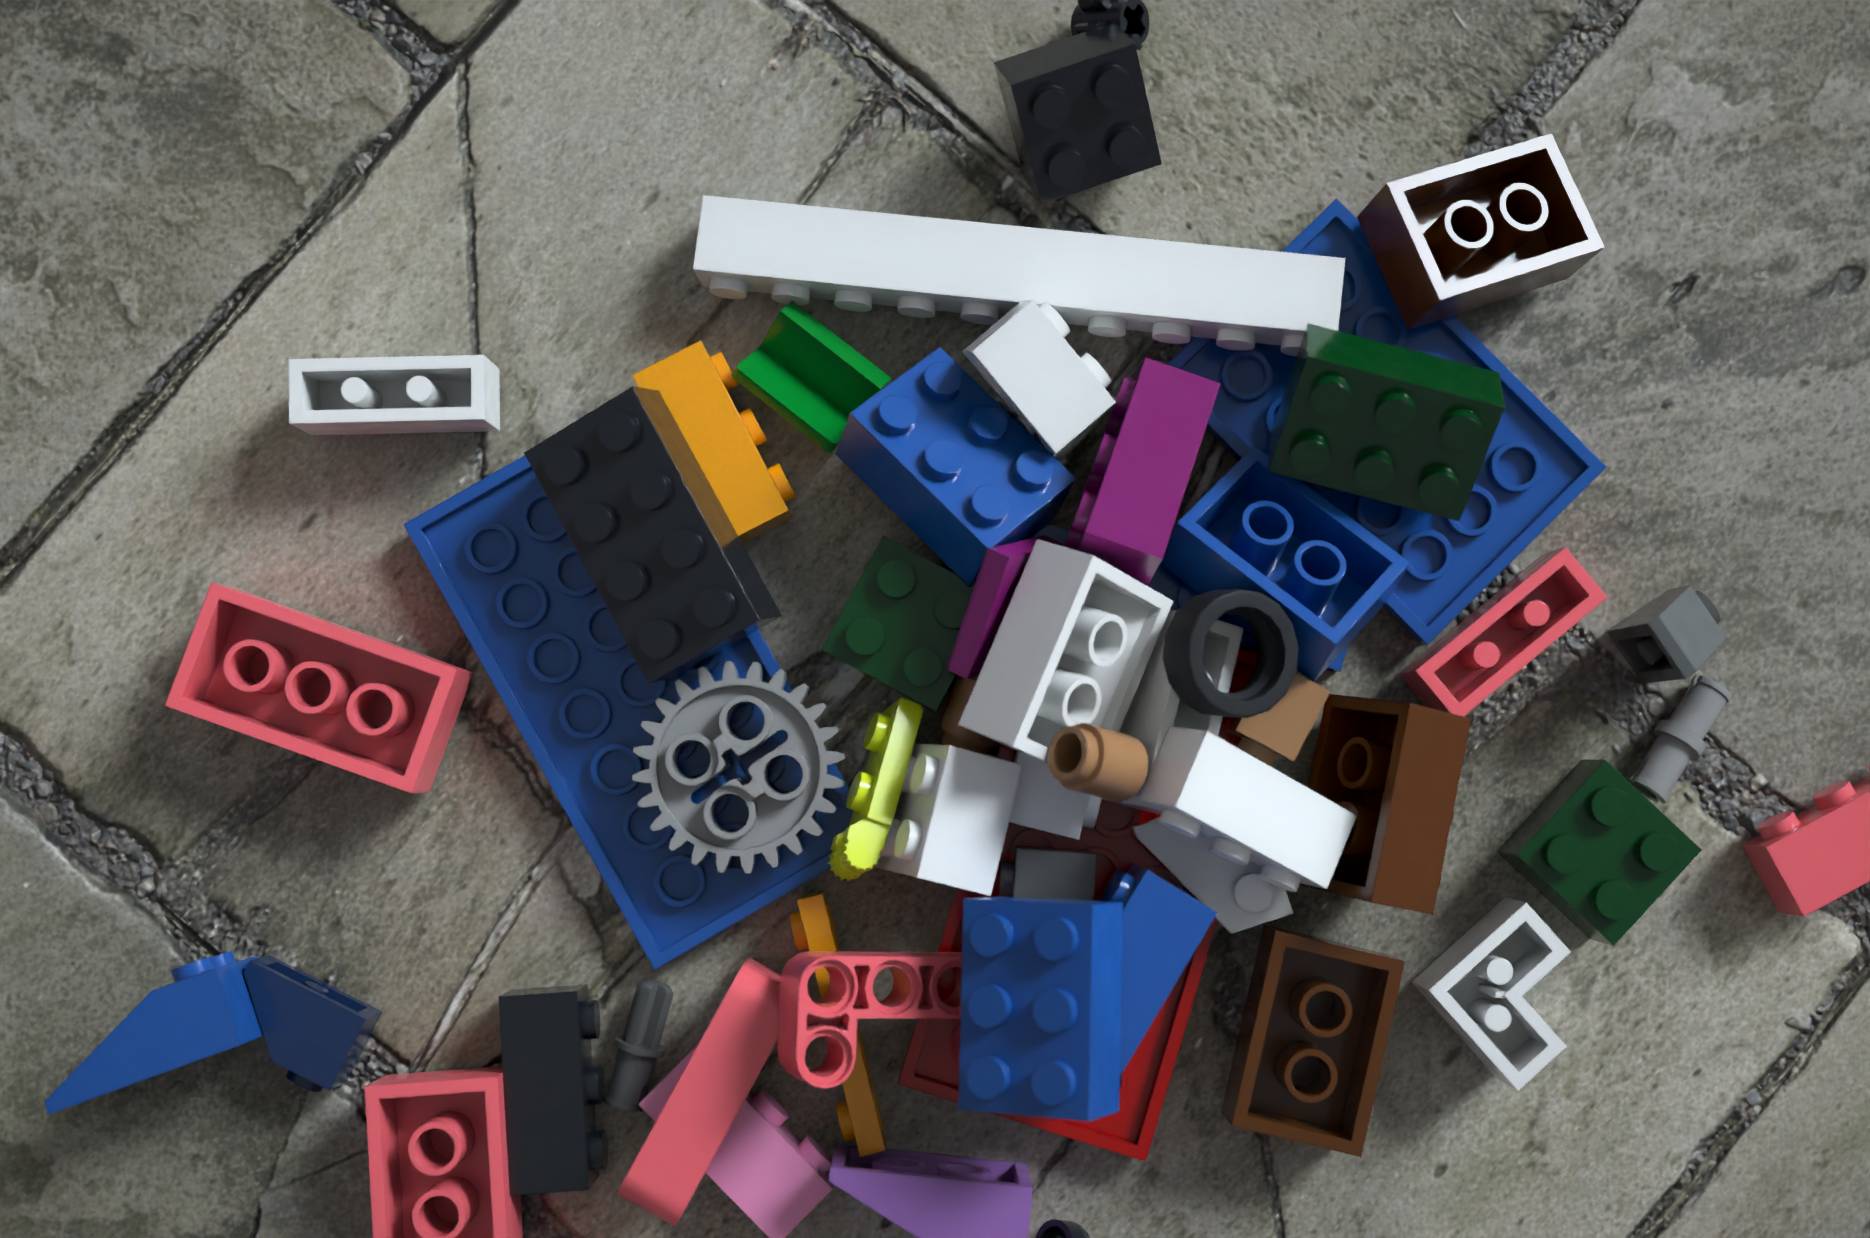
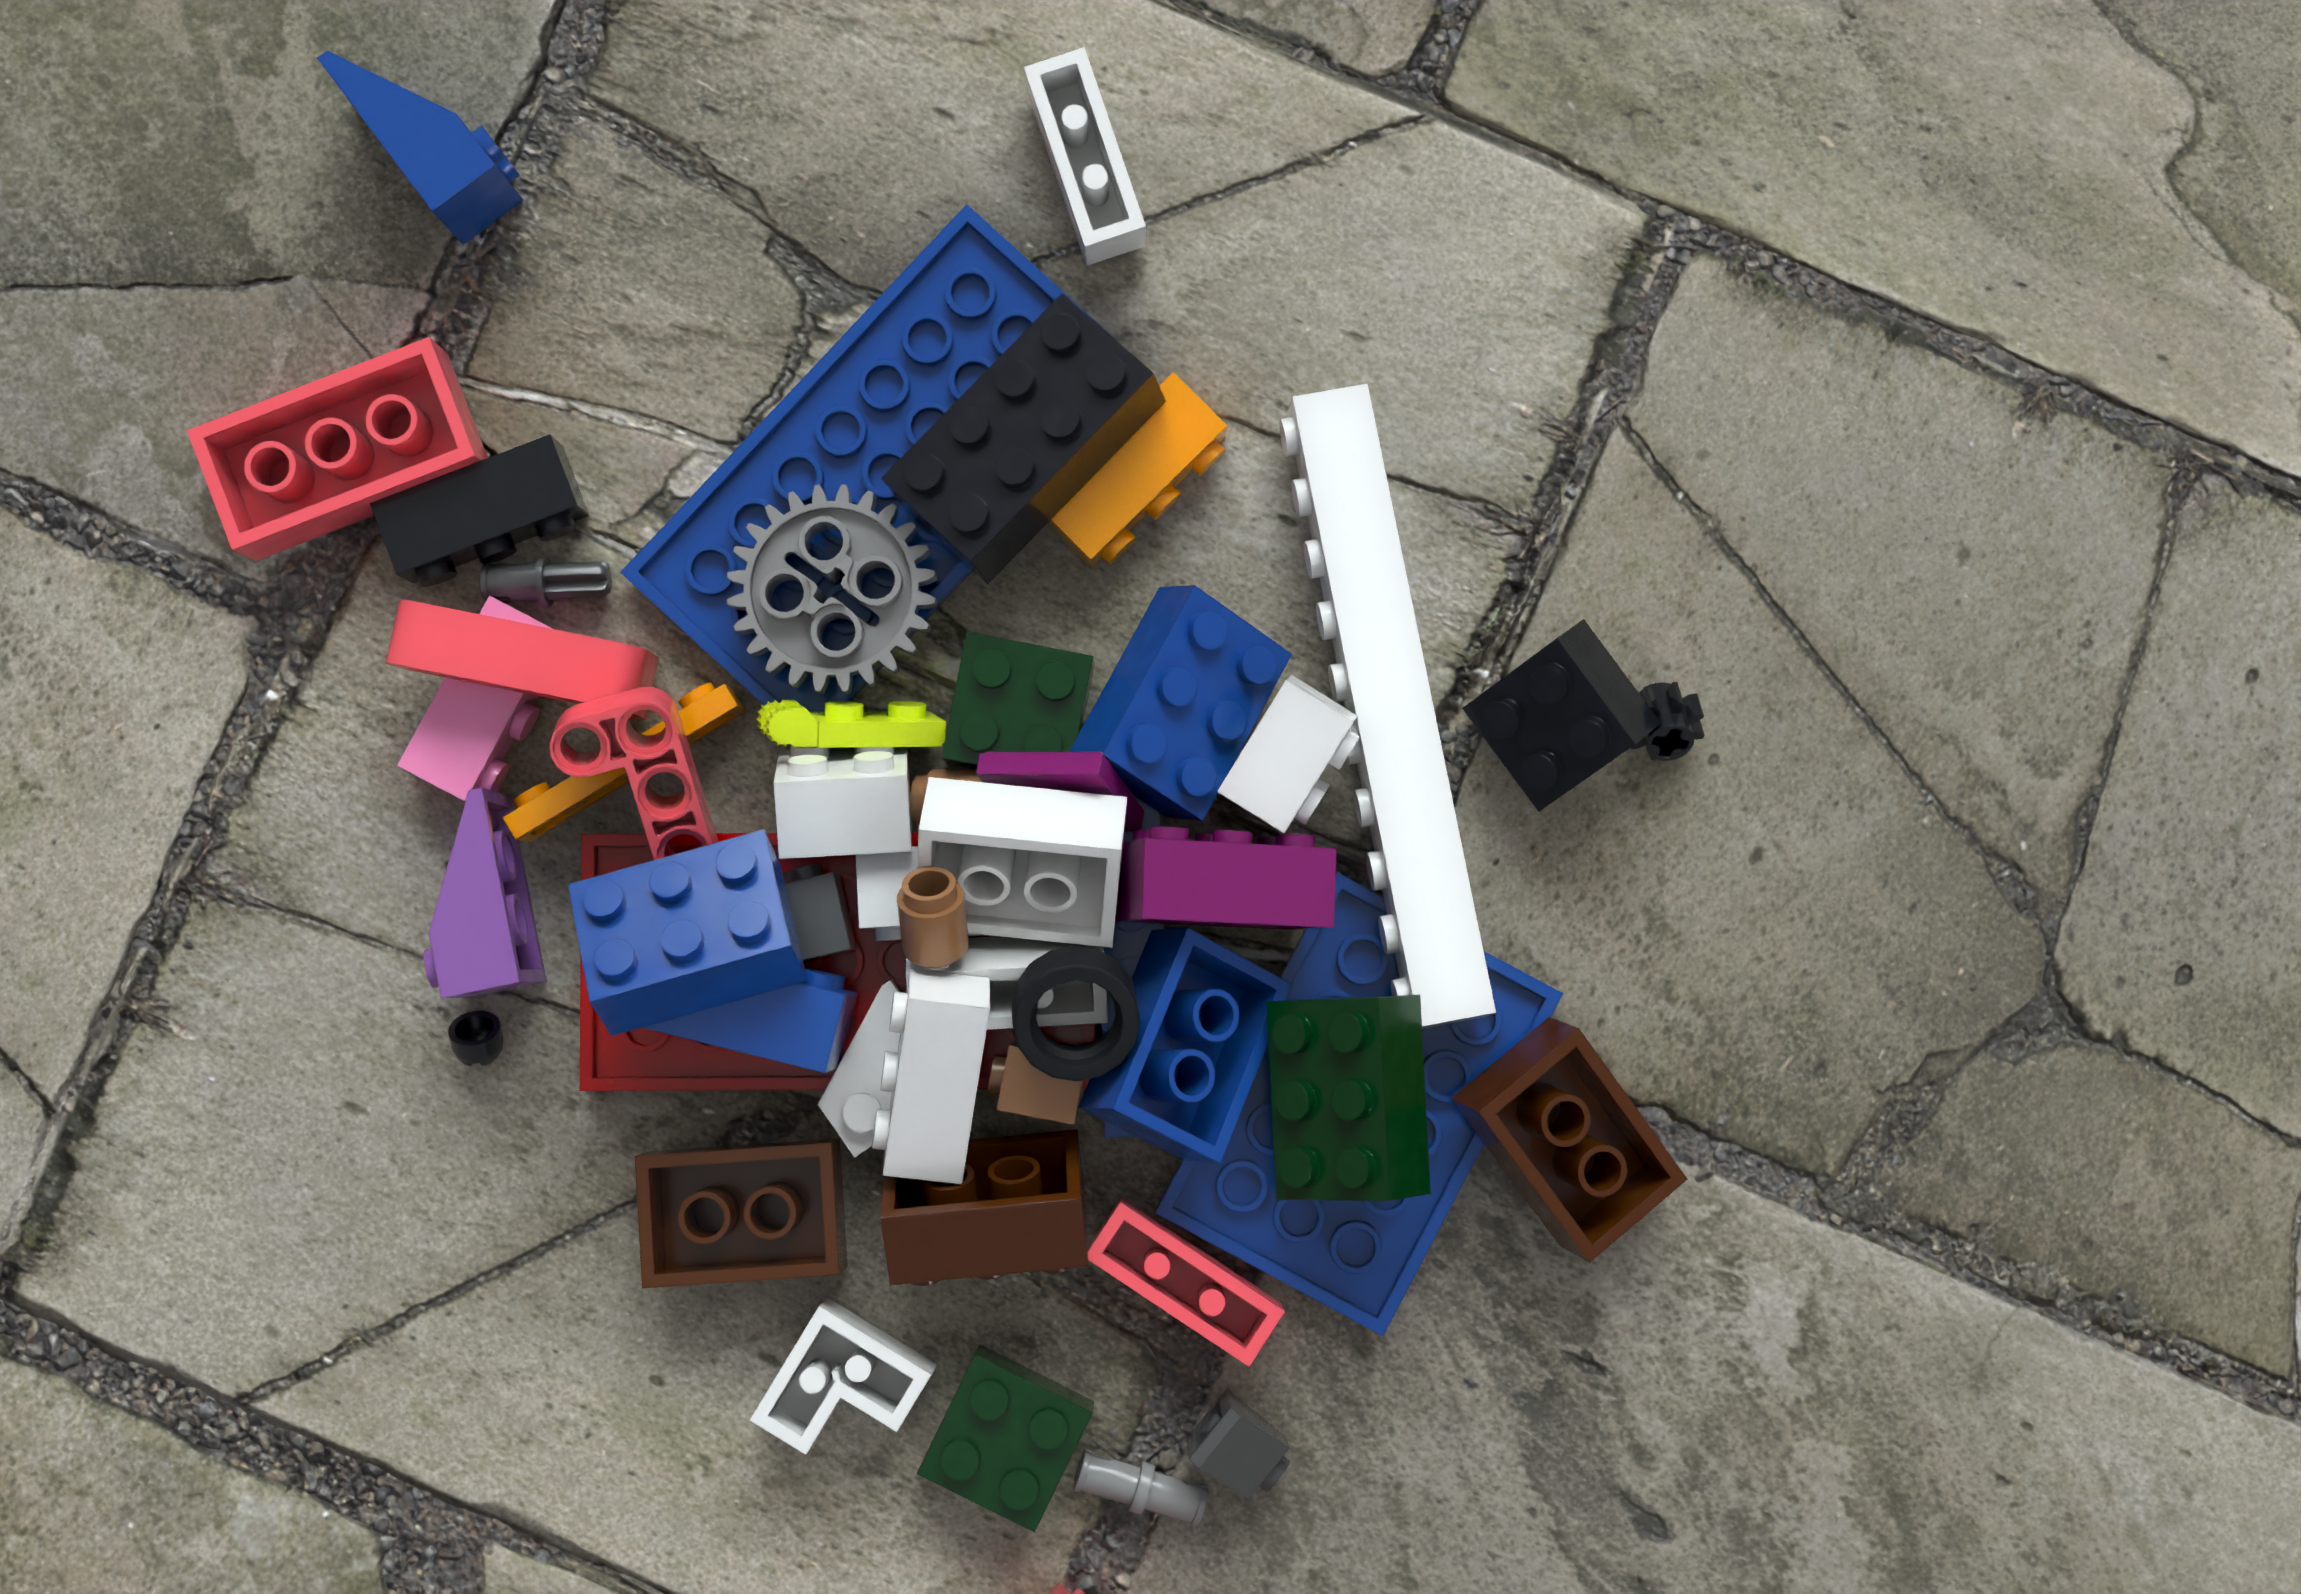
camera: 70 degrees right, 0 degrees up
coral brick [165,582,474,793] -> none
dark blue slope [243,955,382,1092] -> none
green panel [732,301,892,452] -> none

